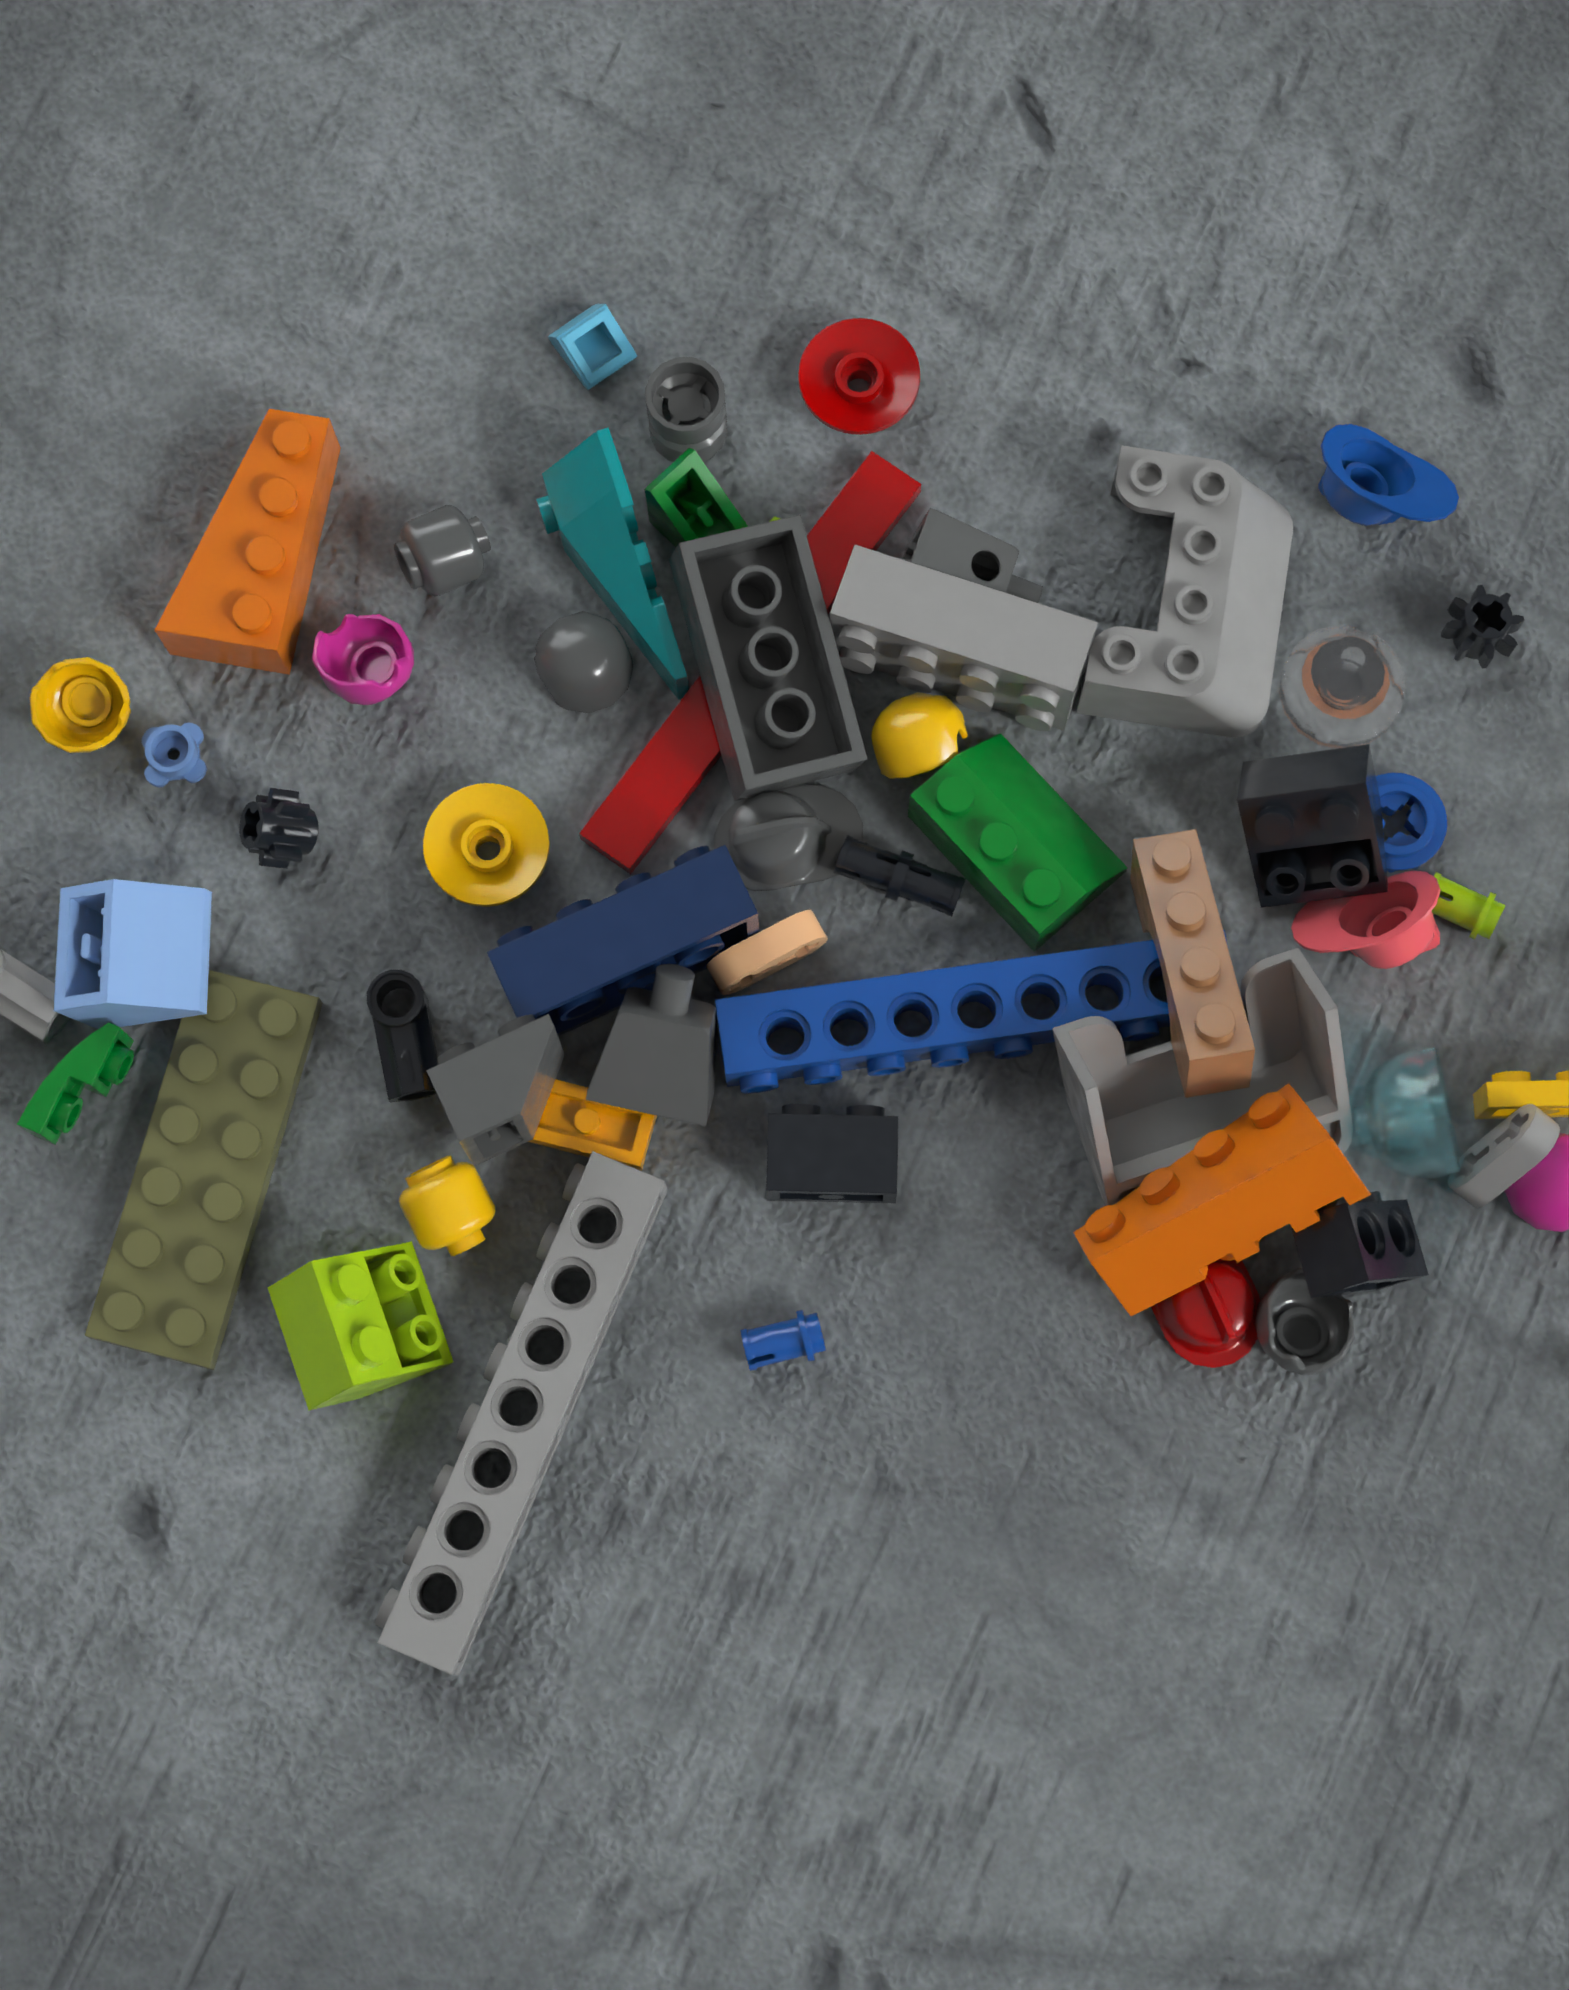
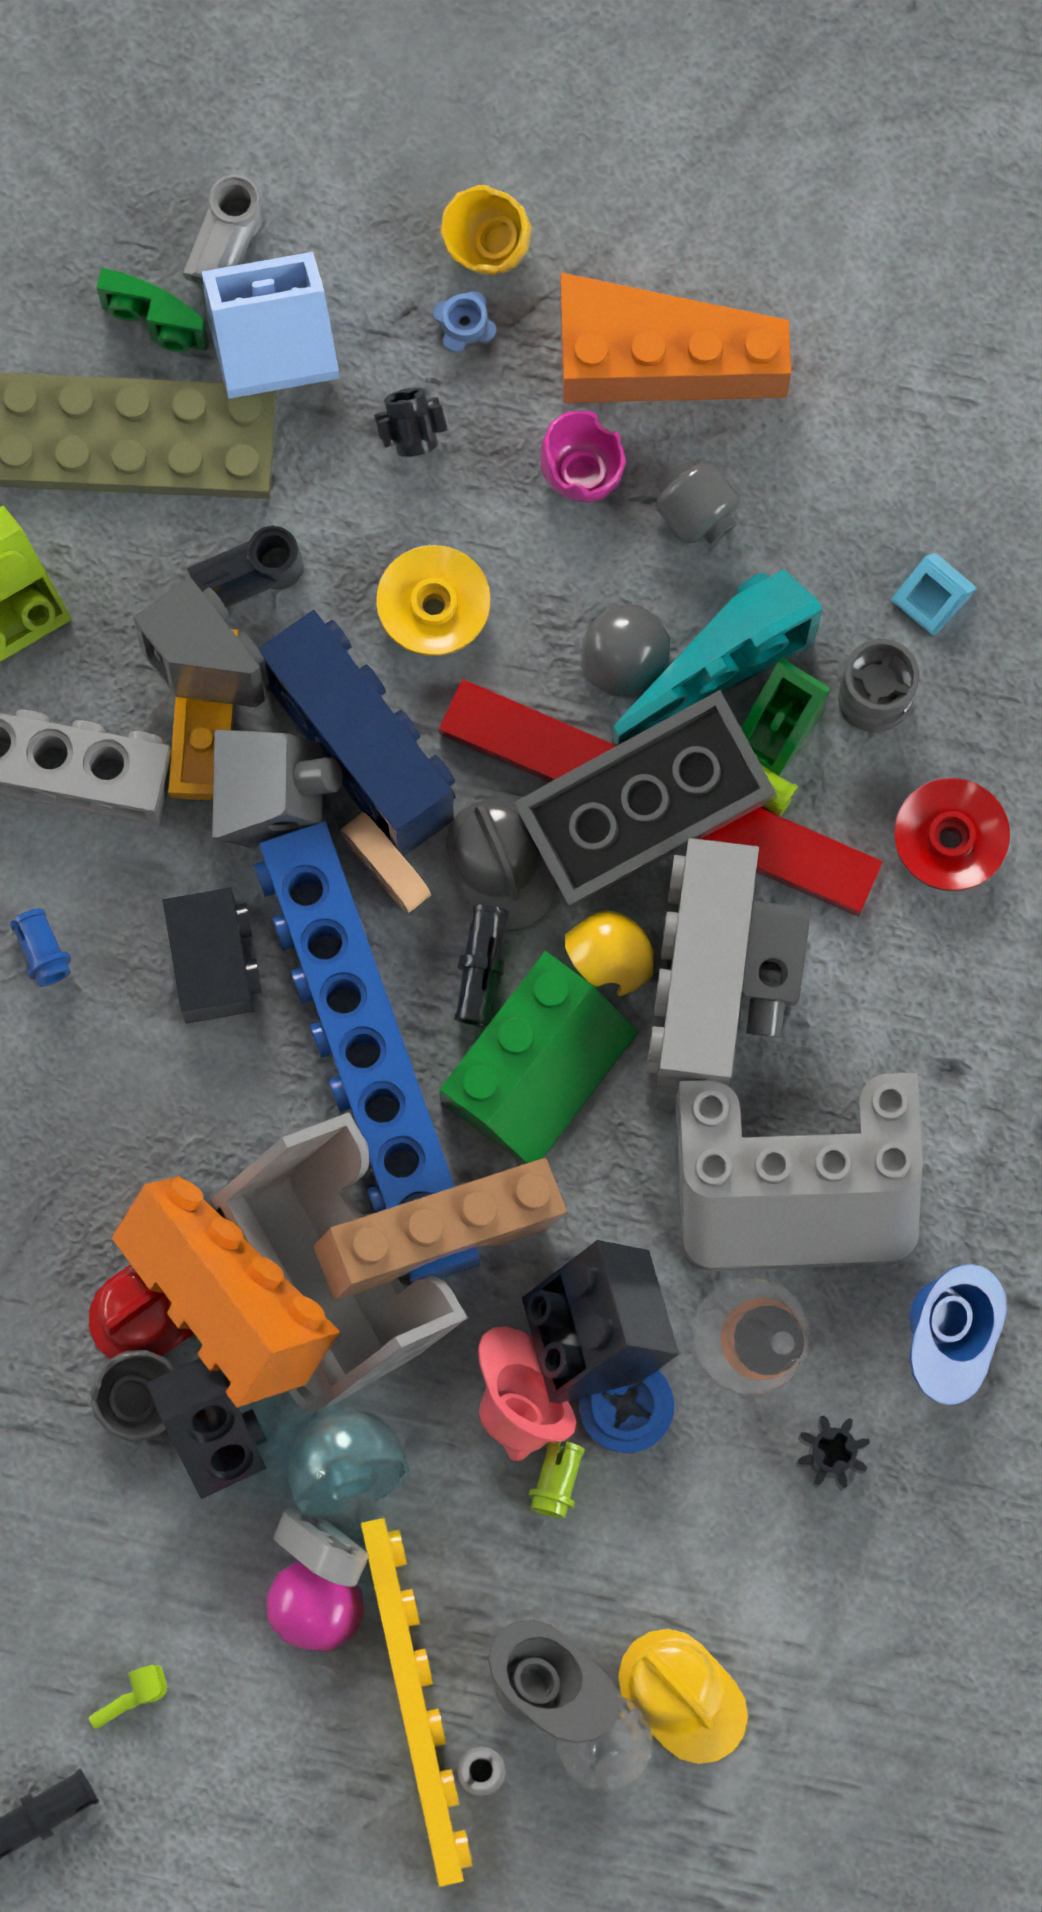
camera: 75 degrees right, 0 degrees up
yellow head [399,1155,496,1257] -> none

